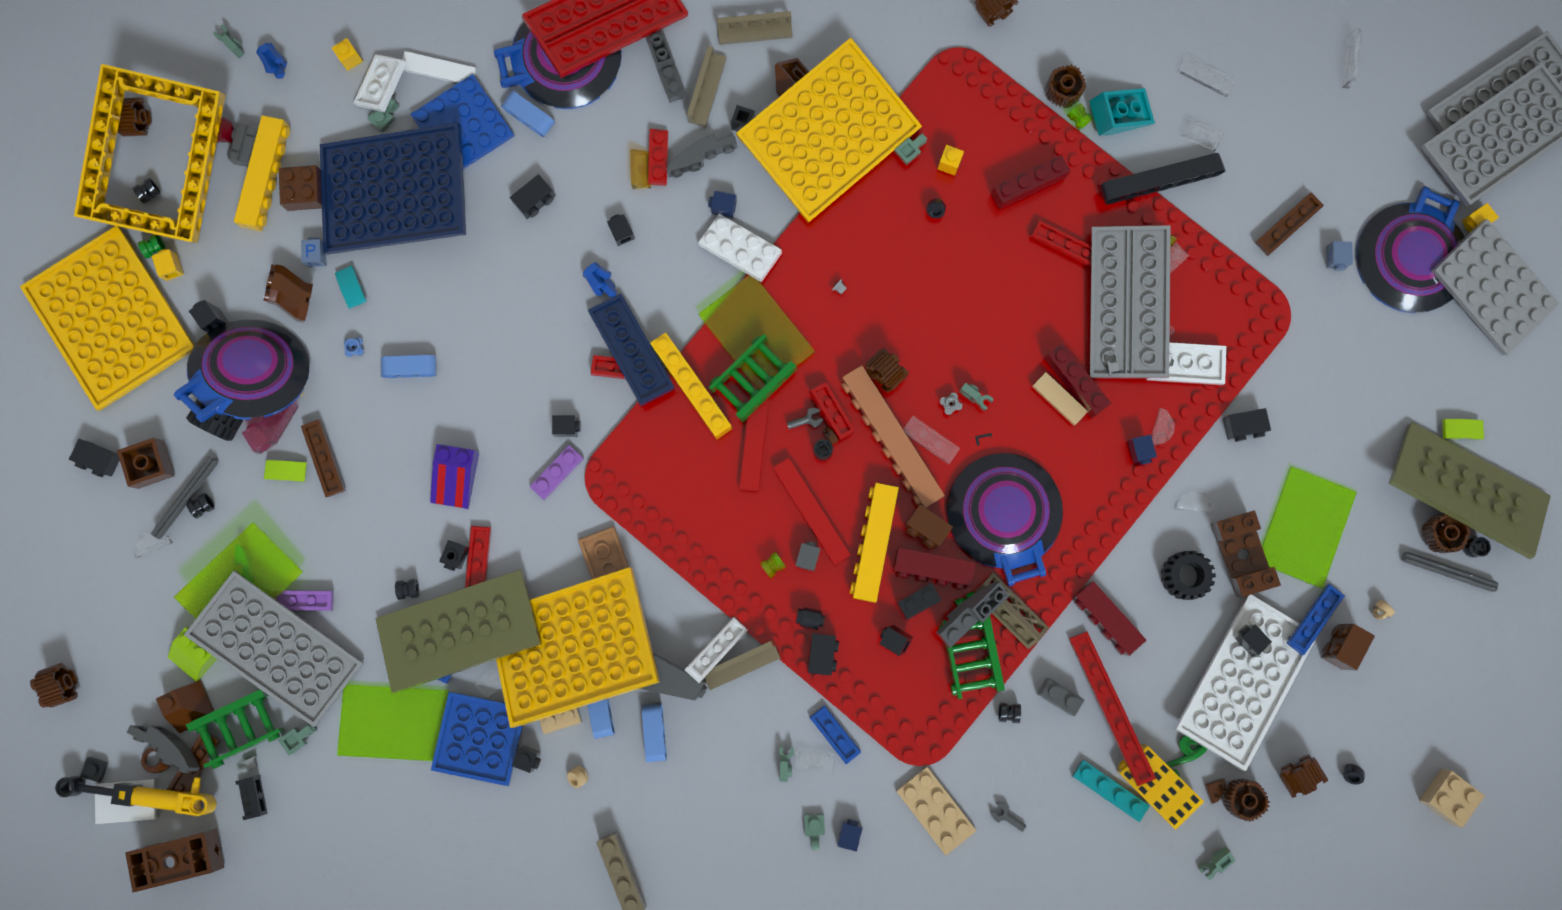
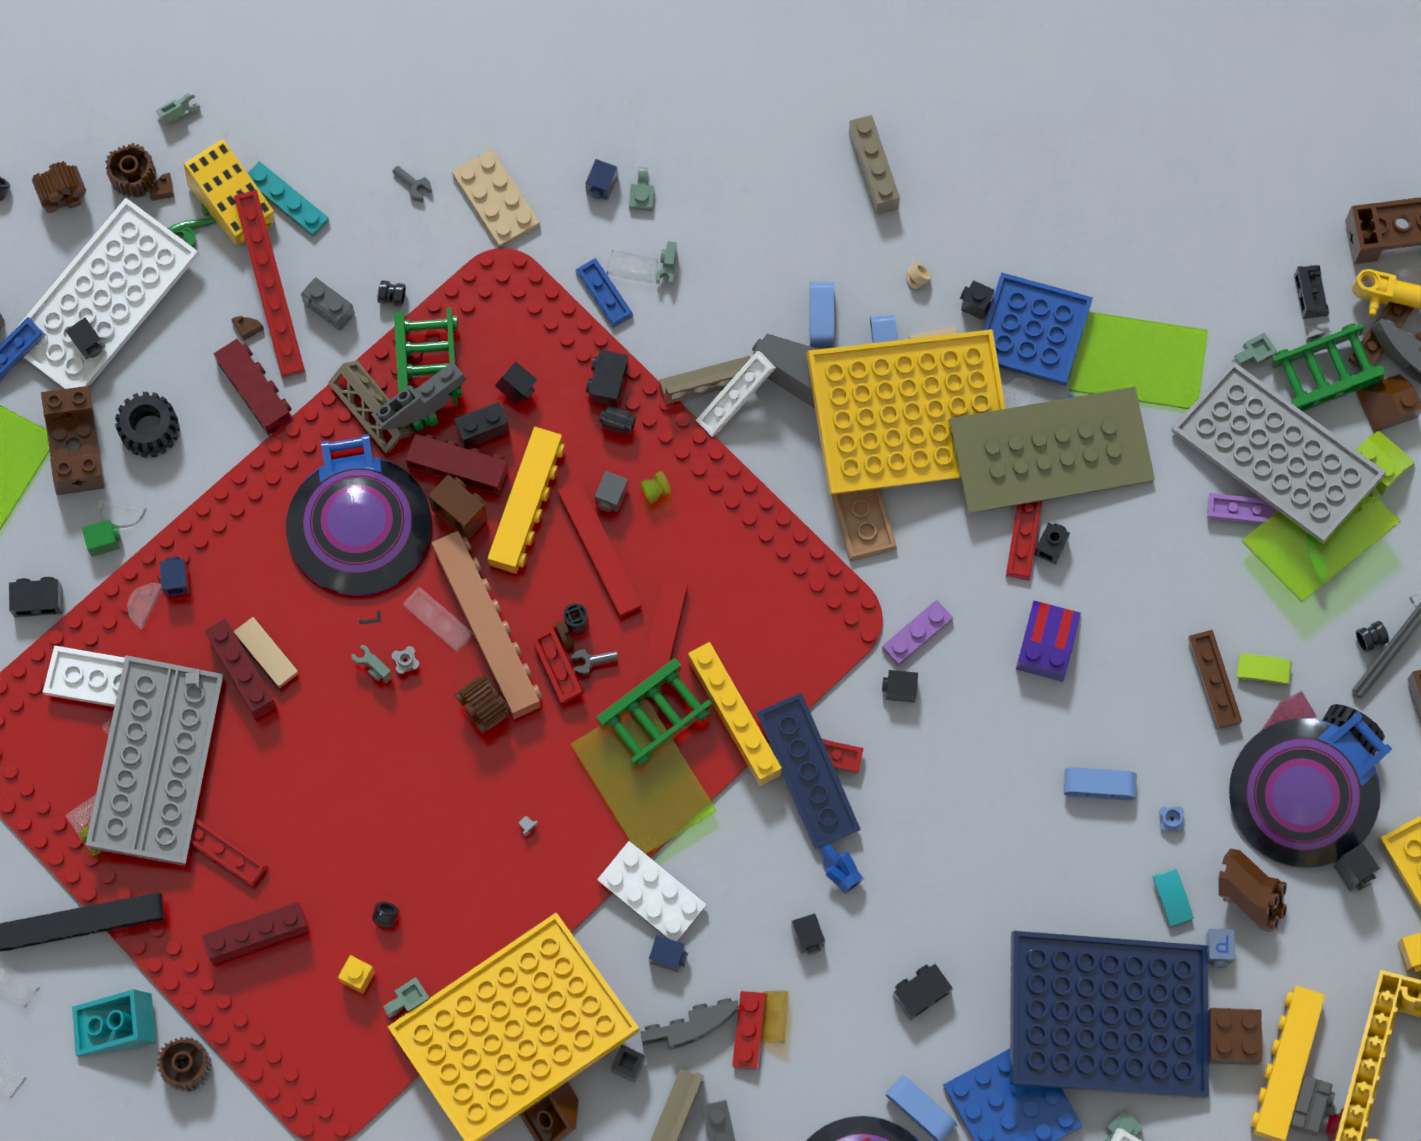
camera: 175 degrees left, 10 degrees down
black wheel [395,579,419,600] -> none
clear neon green wheel [1067,103,1093,130] -> none
none -> green brick [82,519,122,557]
none -> reddish brown tile [231,316,264,341]

